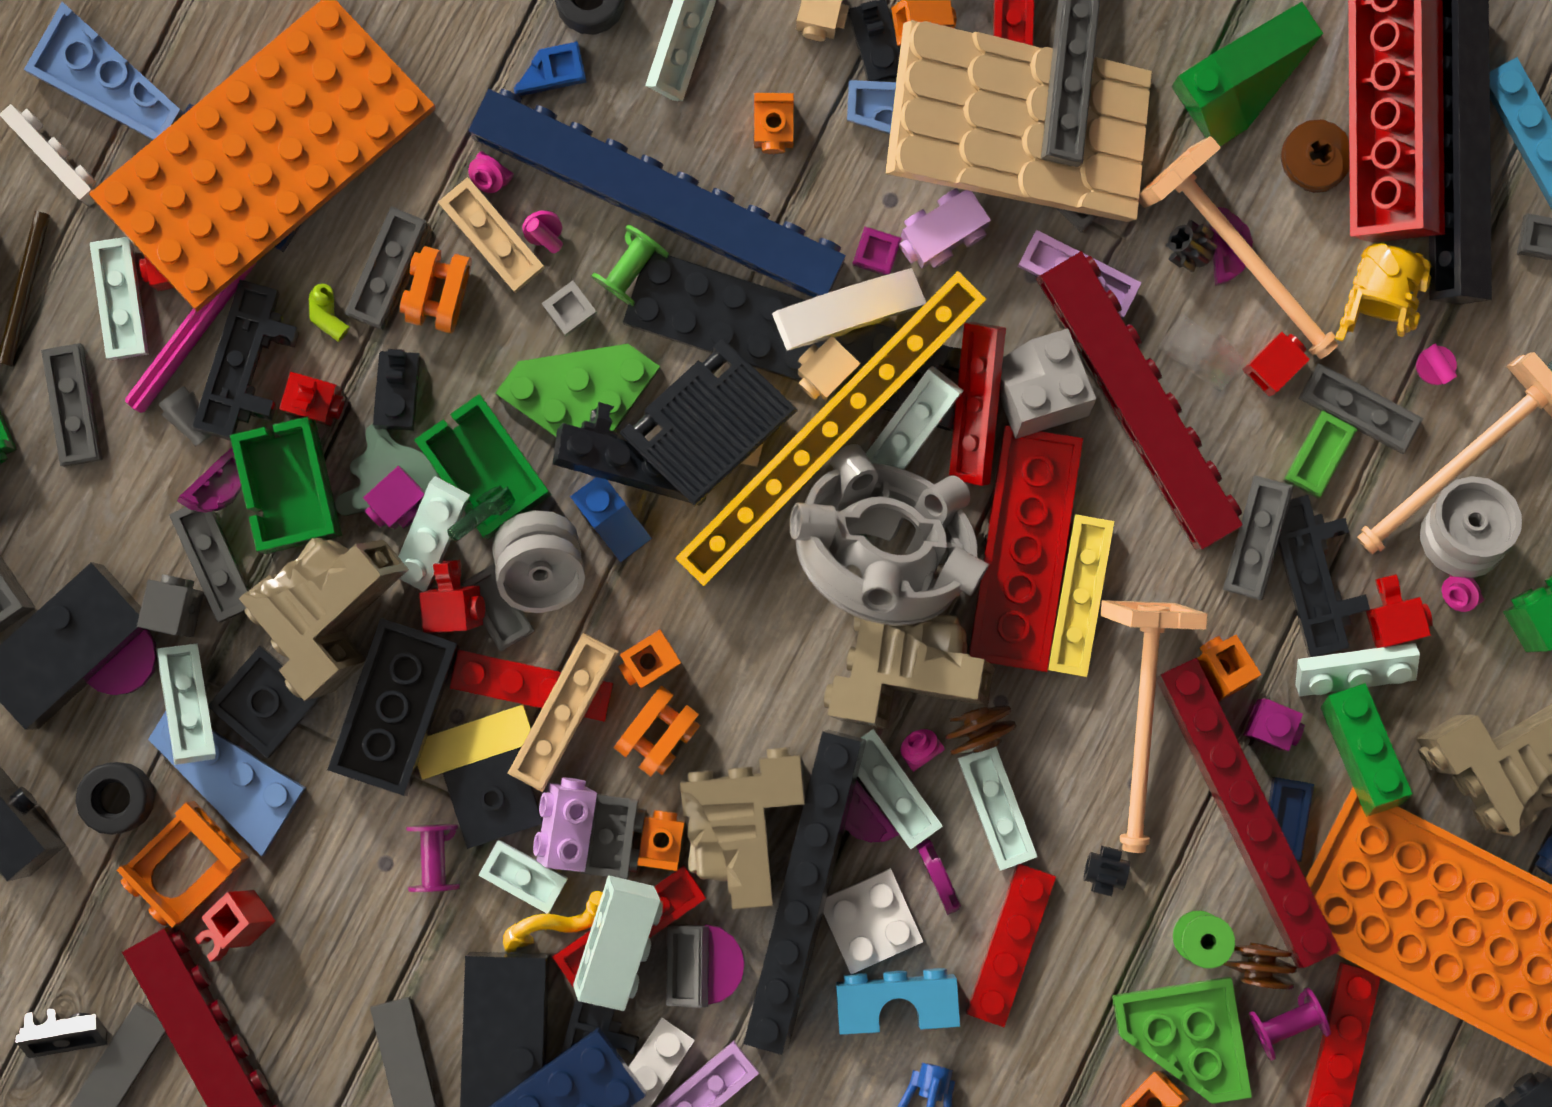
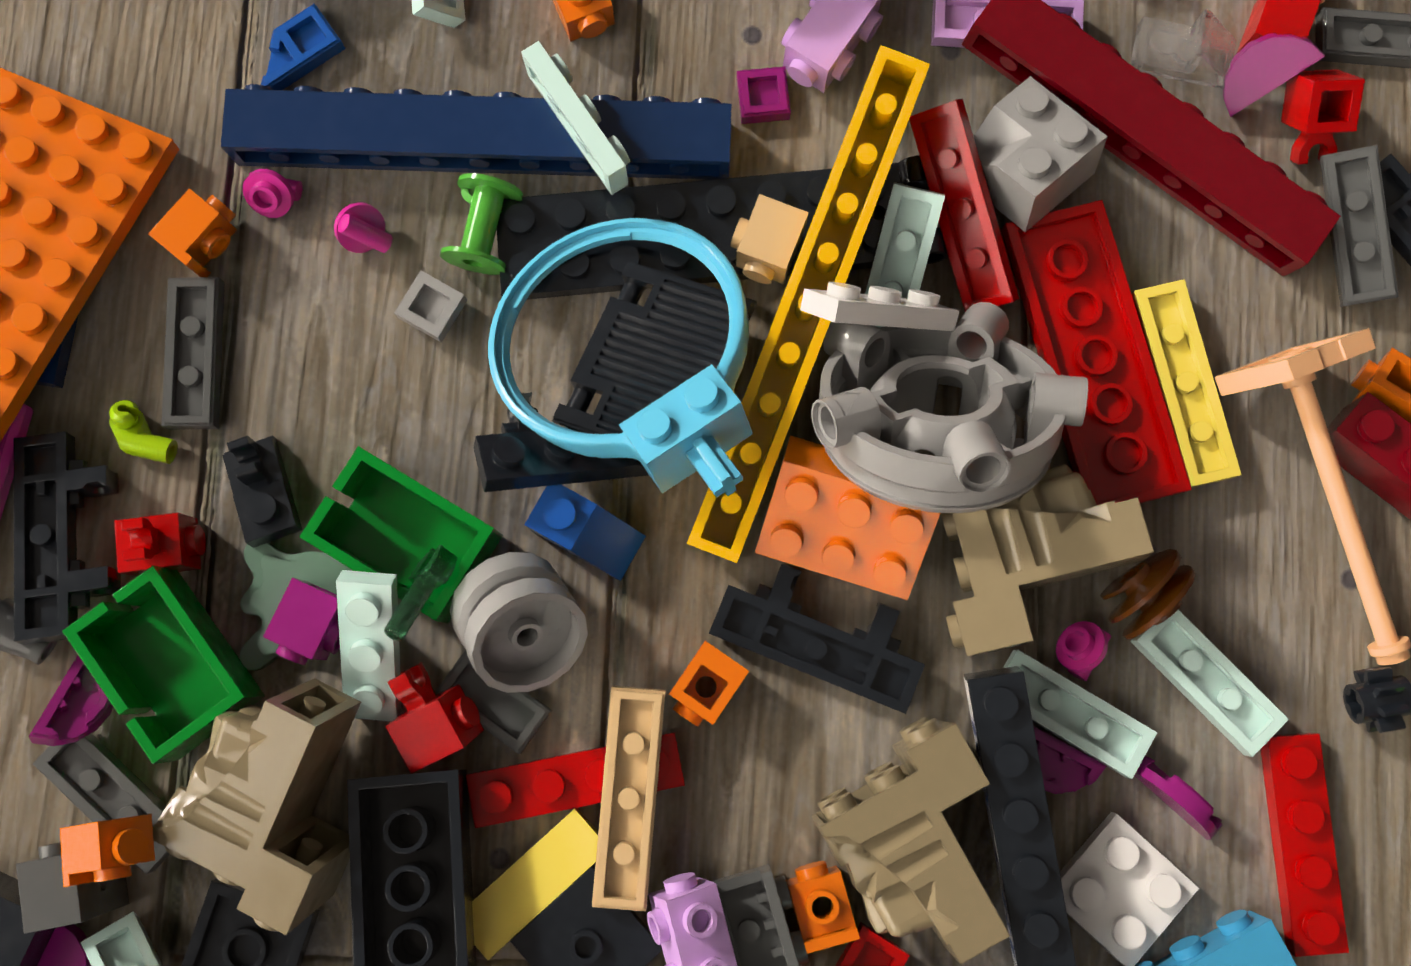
camera: 20 degrees left, 5 degrees down
orange brick [399,246,472,334] -> none
tan plate [438,177,545,293] -> none
bright green plate [495,344,660,437] -> none
orange brick [613,685,701,777] -> none
white slope [772,268,926,350] -> none
bright green tile [1284,410,1357,499] -> none
none -> orange brick [60,814,155,887]
none -> orange brick [148,188,237,277]
none -> medium azure brick [488,218,753,497]
none -> light aqua plate [521,41,630,195]
none -> black hinge [709,564,925,714]
none -> orange brick [754,435,941,600]
none -> white plate [800,282,959,331]
none -> magenta tile [1223,33,1325,117]
none -> red brick [1281,69,1365,165]

